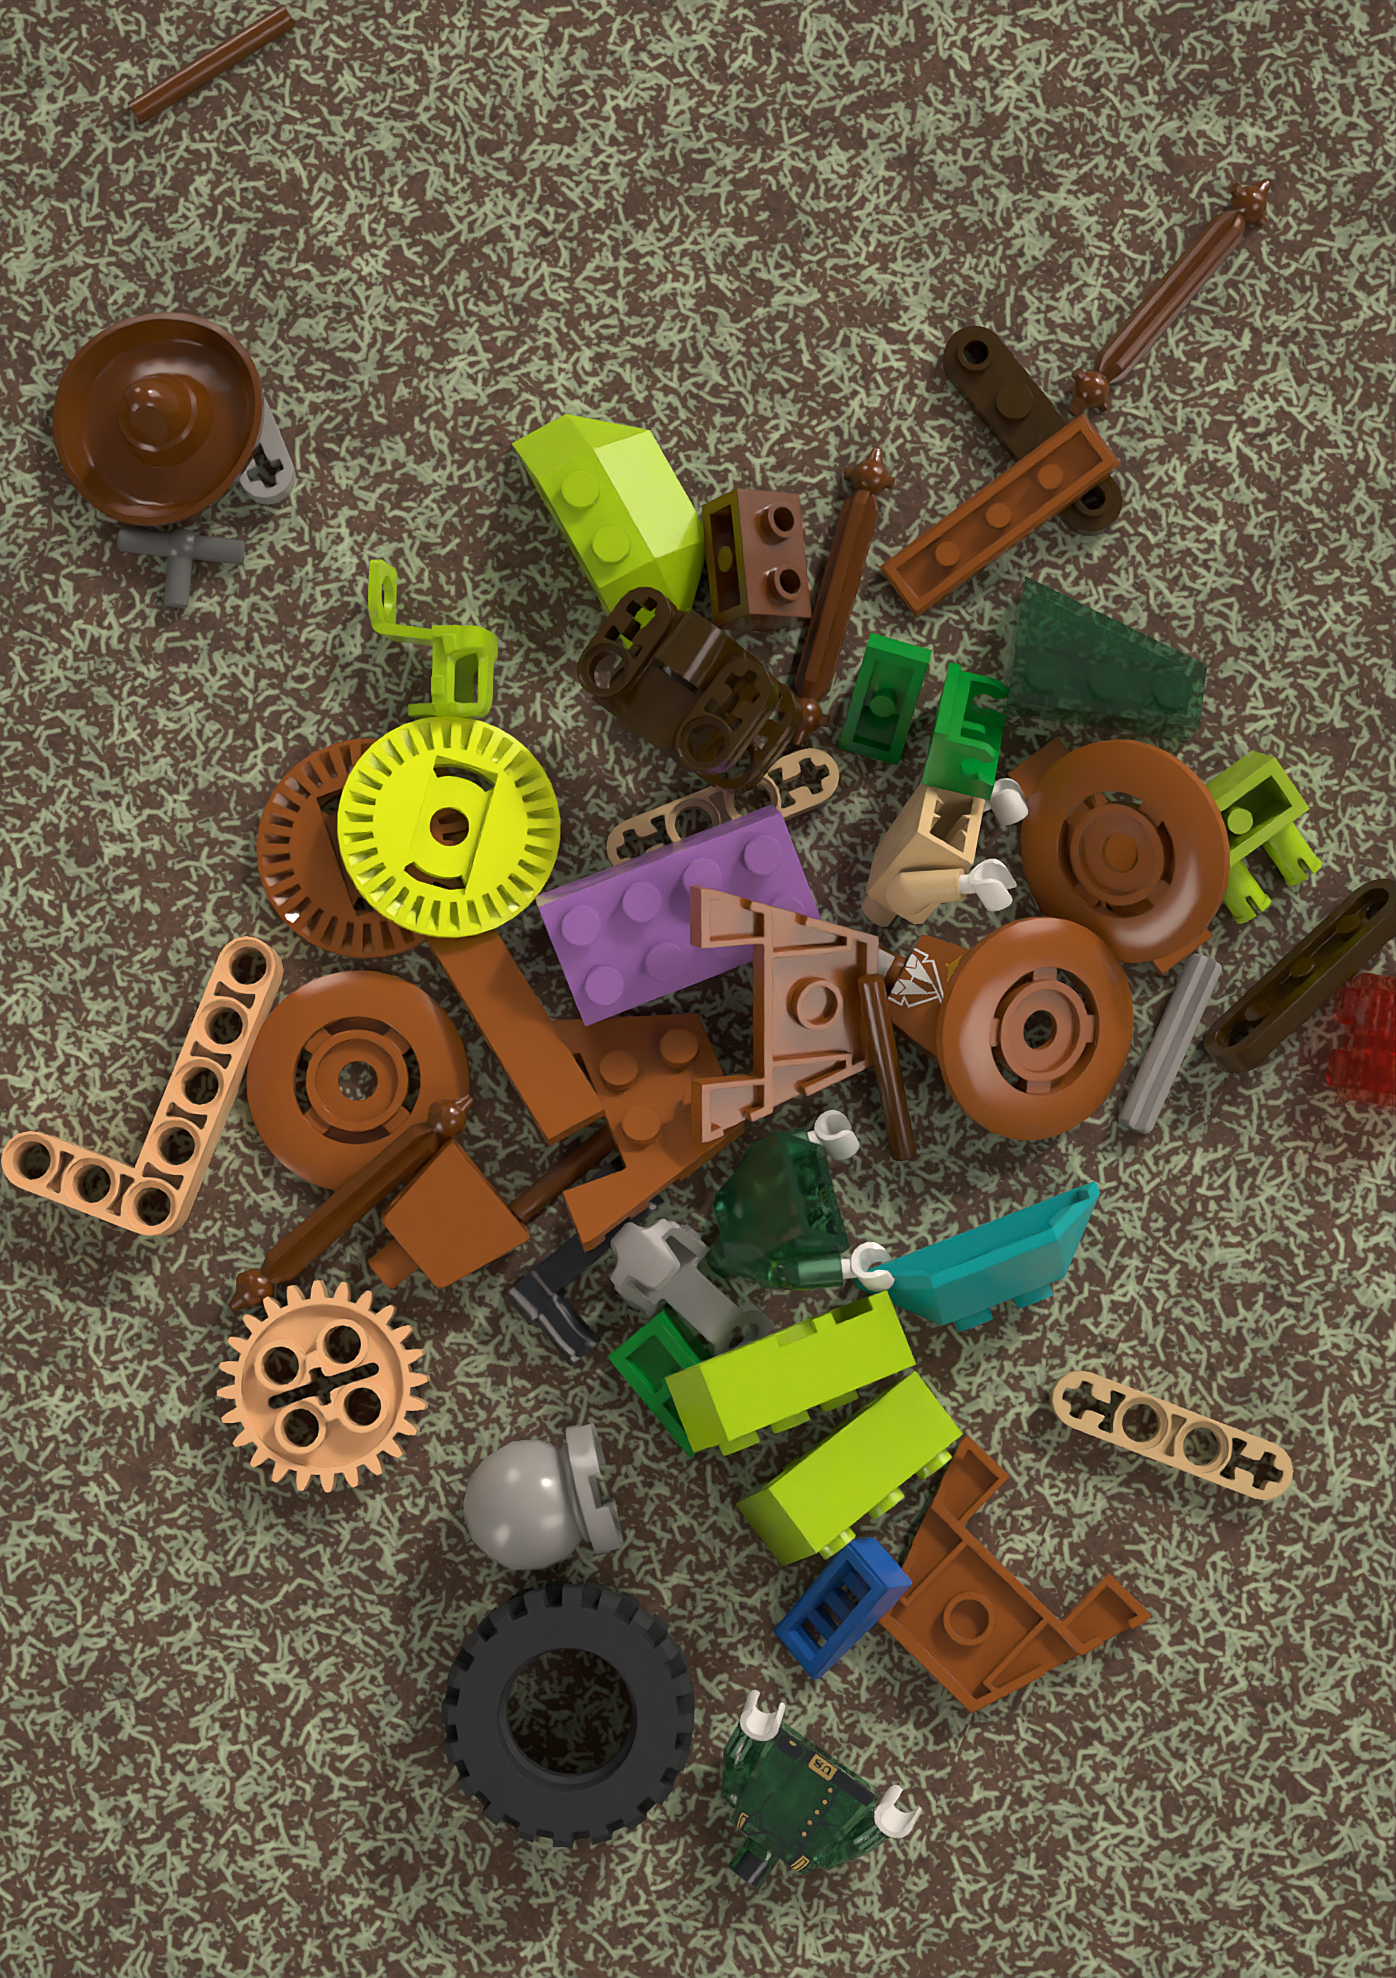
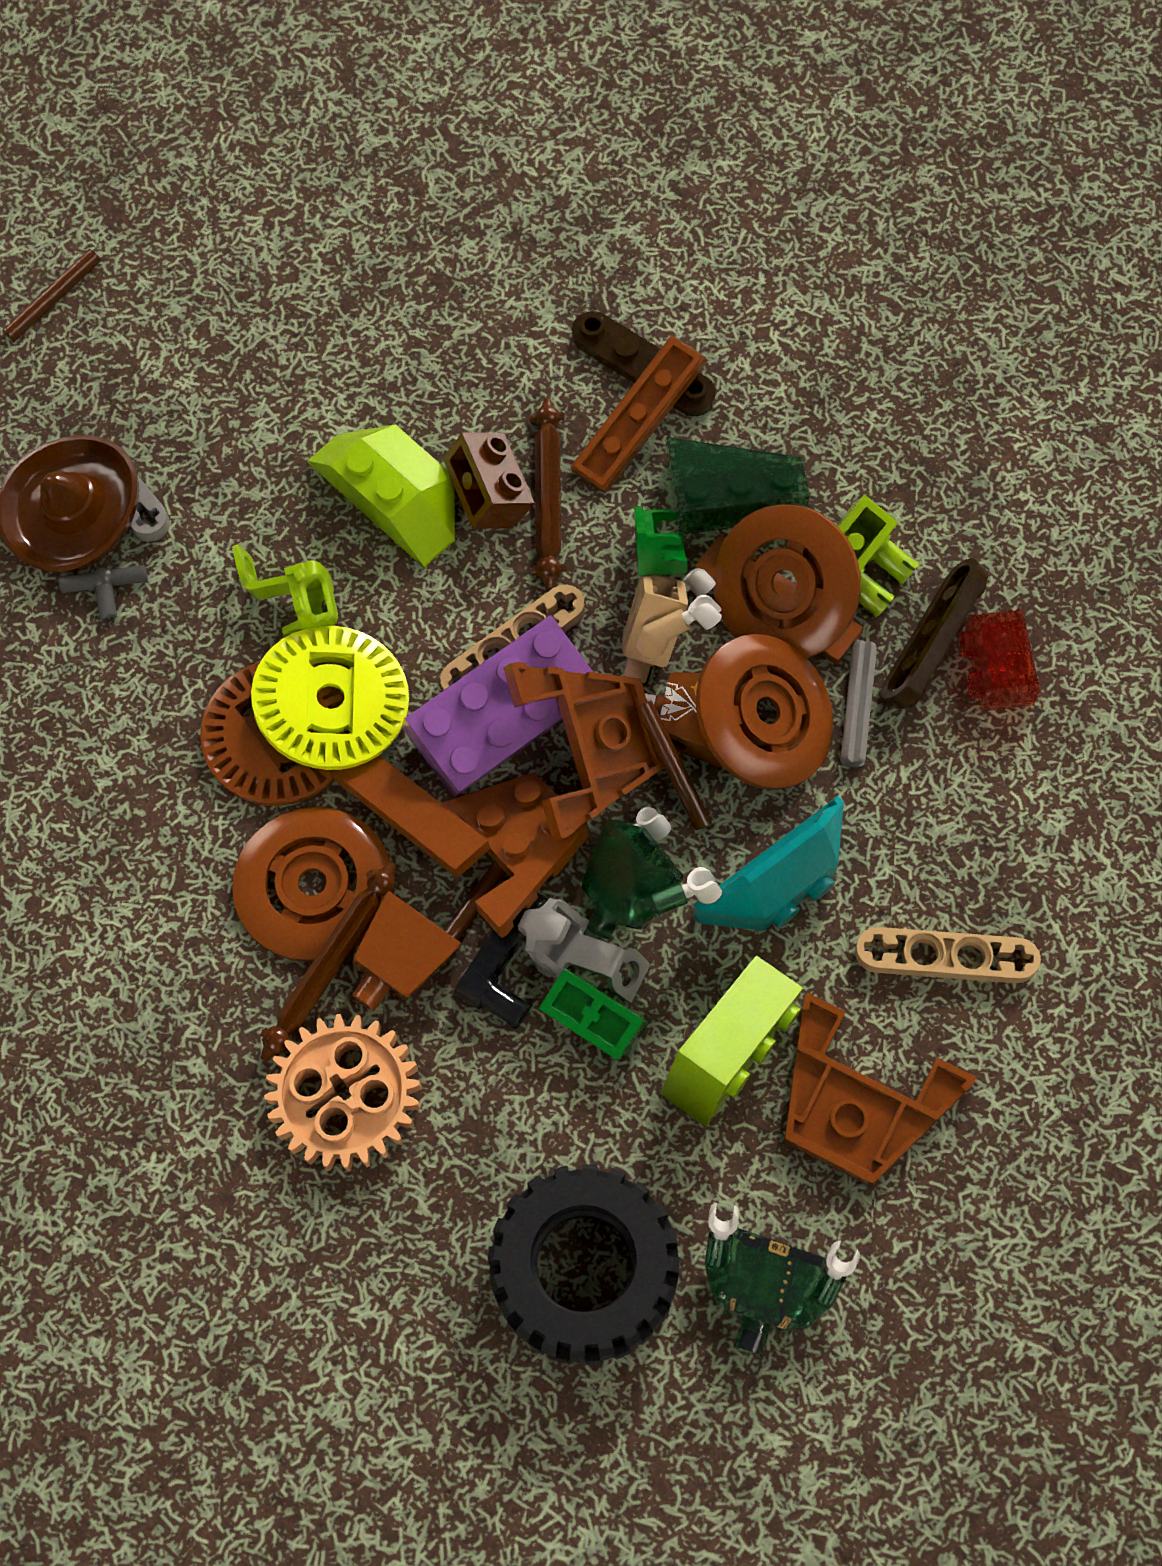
camera: 15 degrees left, 15 degrees down
light nougat beam [1,936,284,1237] -> none
light grey tile [463,1423,623,1570] -> none
dark brown piece [577,587,803,793] -> none
lime wedge [665,1290,916,1456] -> none
blue slope [773,1537,912,1680] -> none
green slope [838,633,932,765] -> none
reddish brown wheel [1067,179,1271,416] -> none

